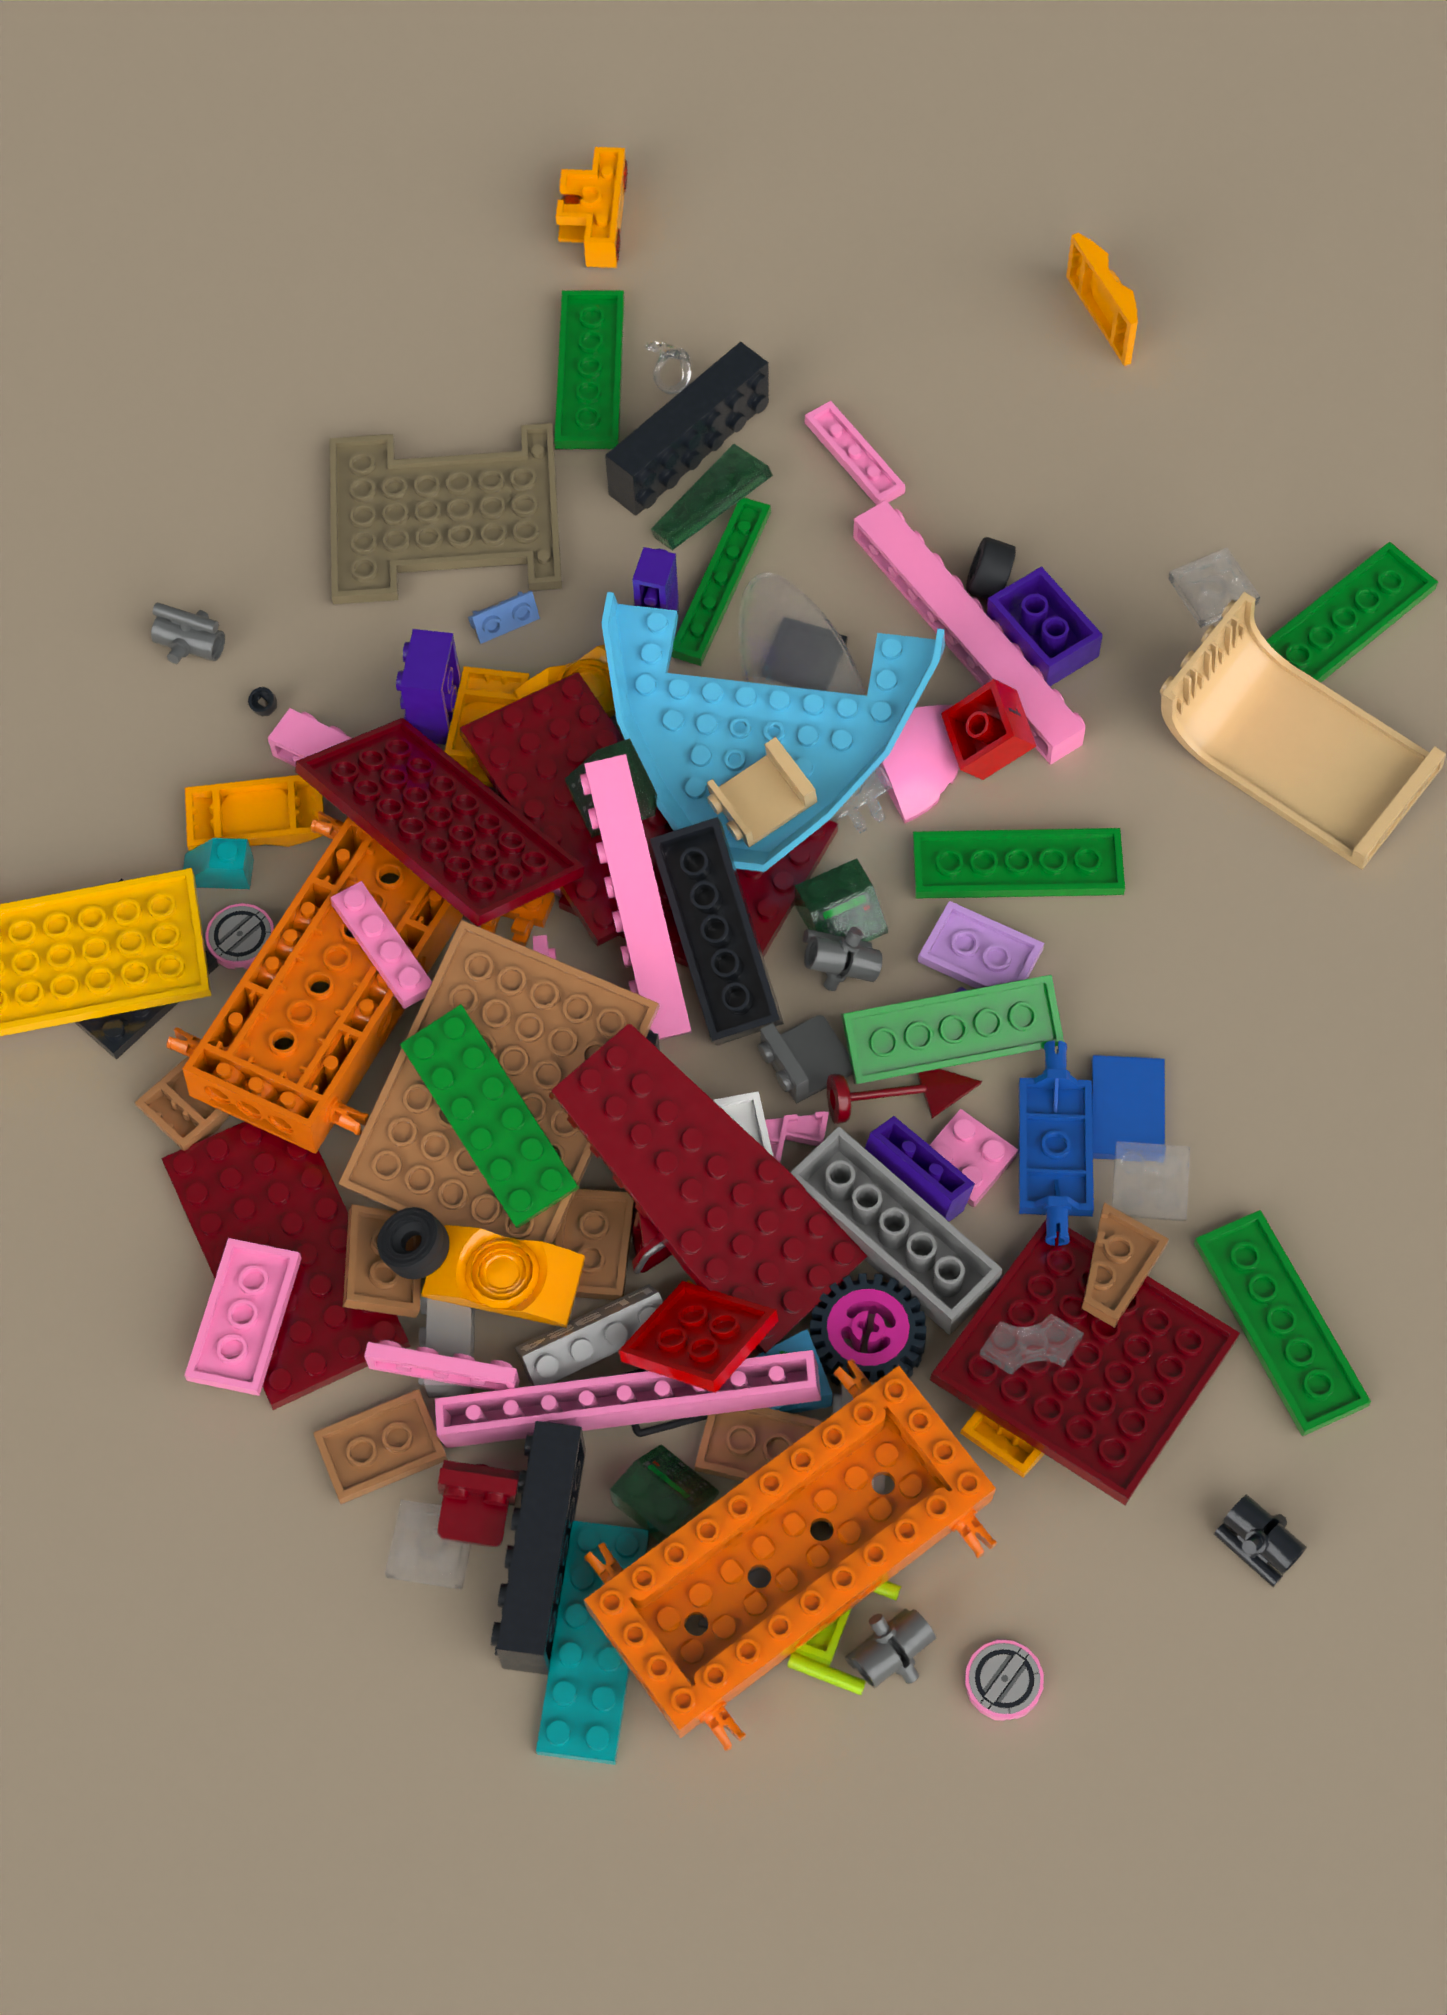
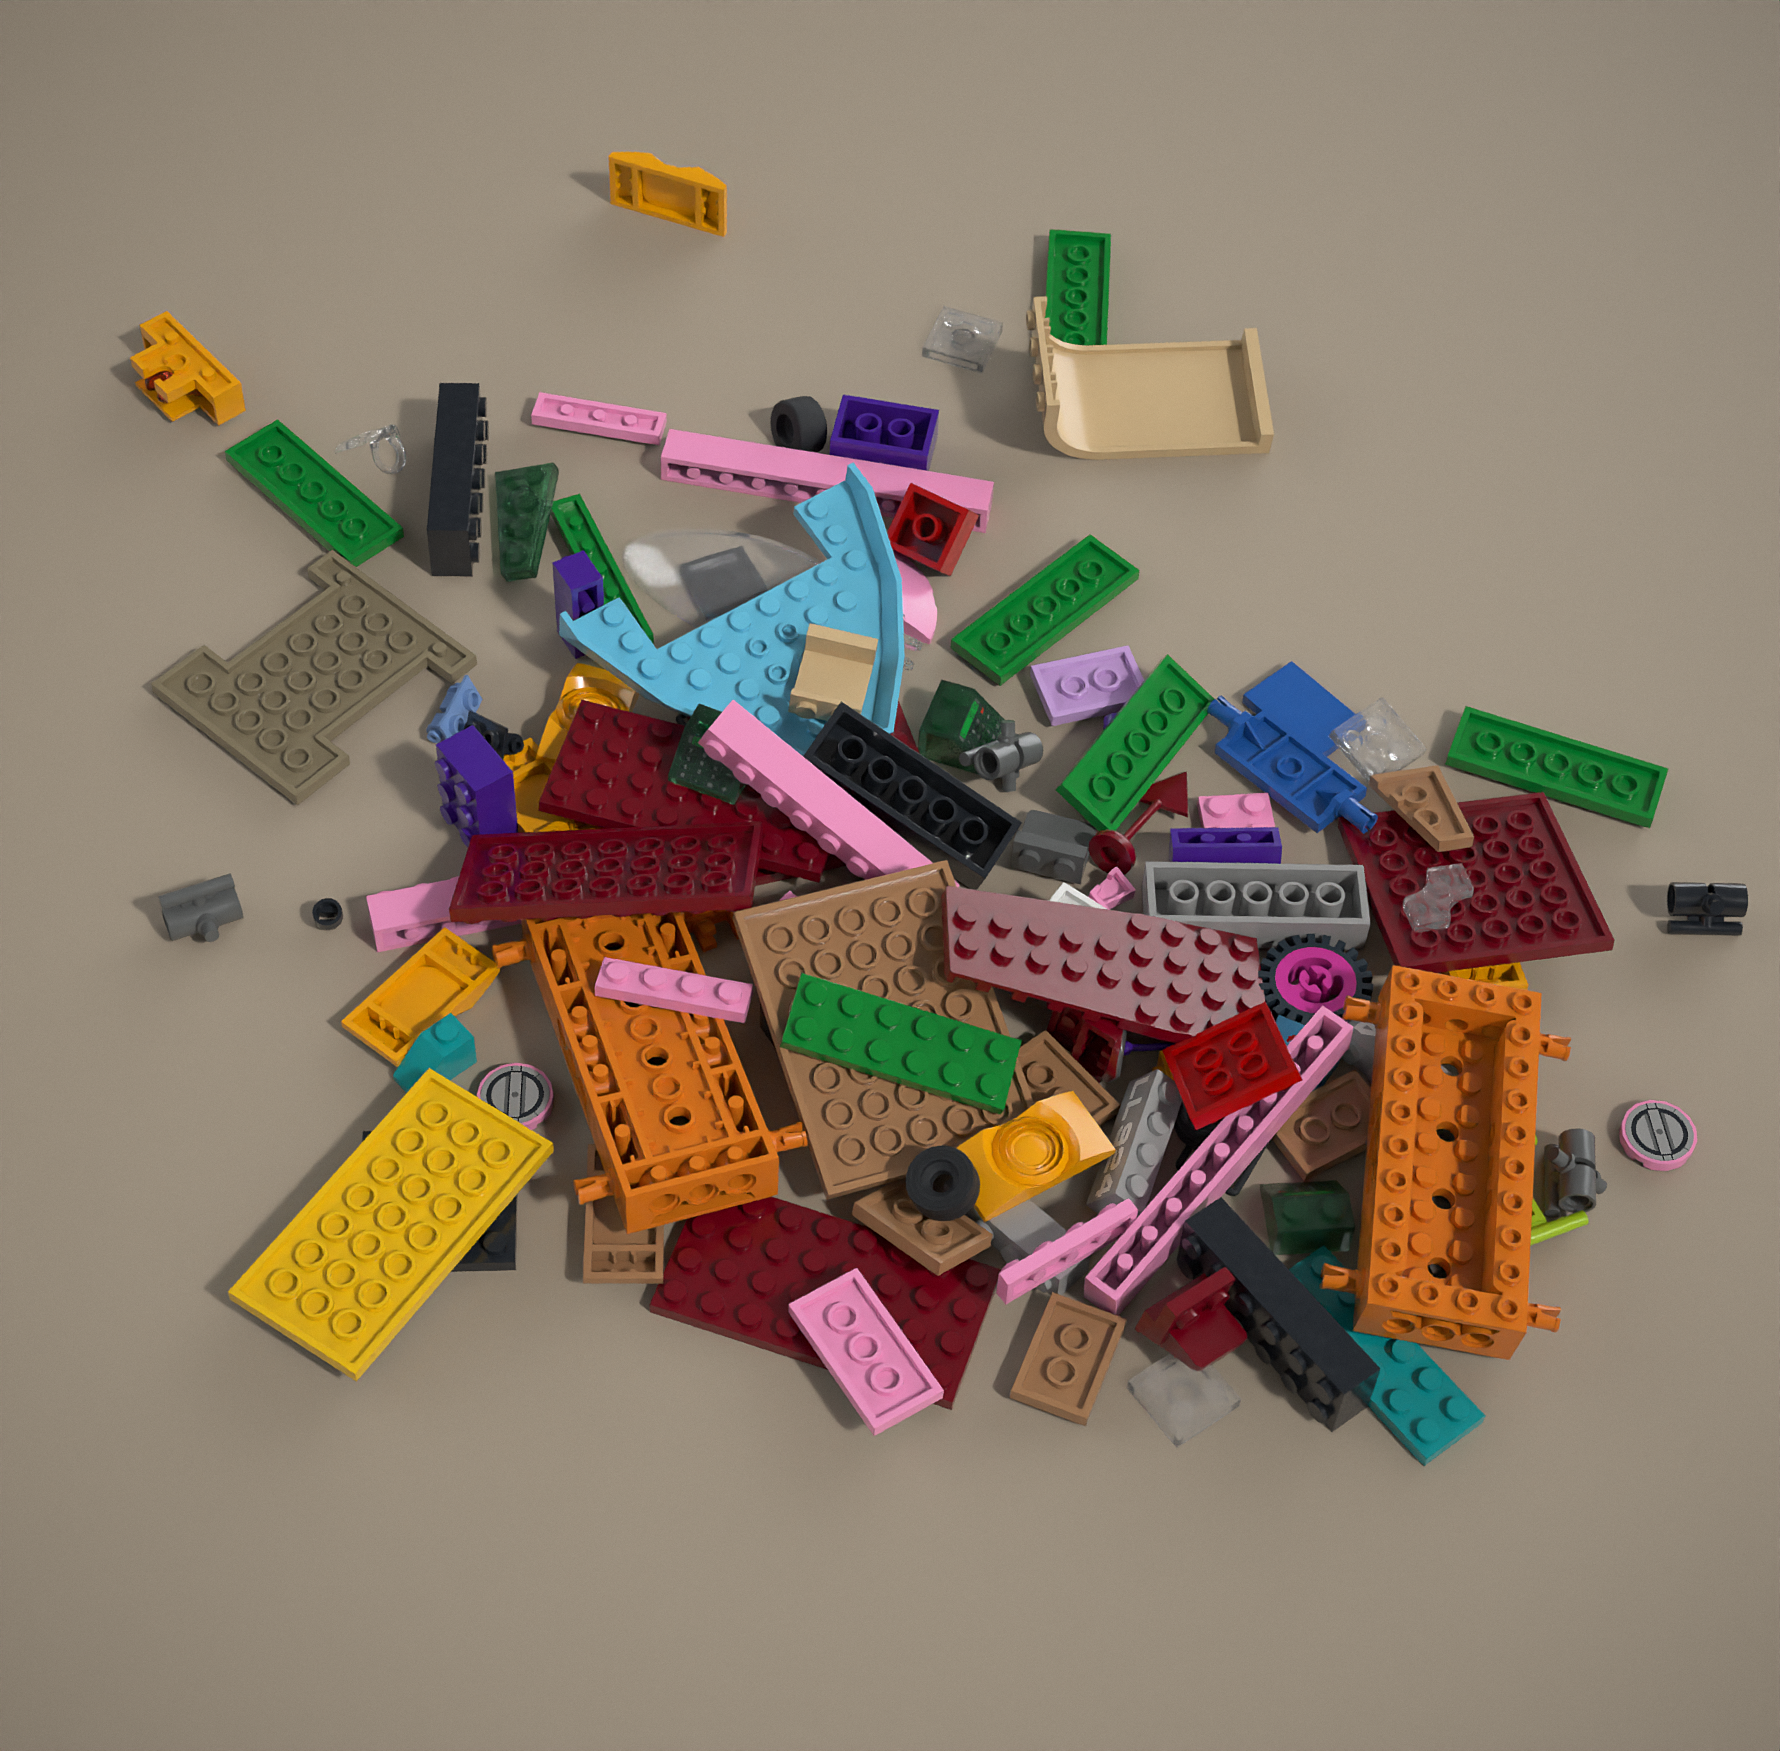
camera: 50 degrees left, 10 degrees down
none -> black hinge [464,710,524,760]

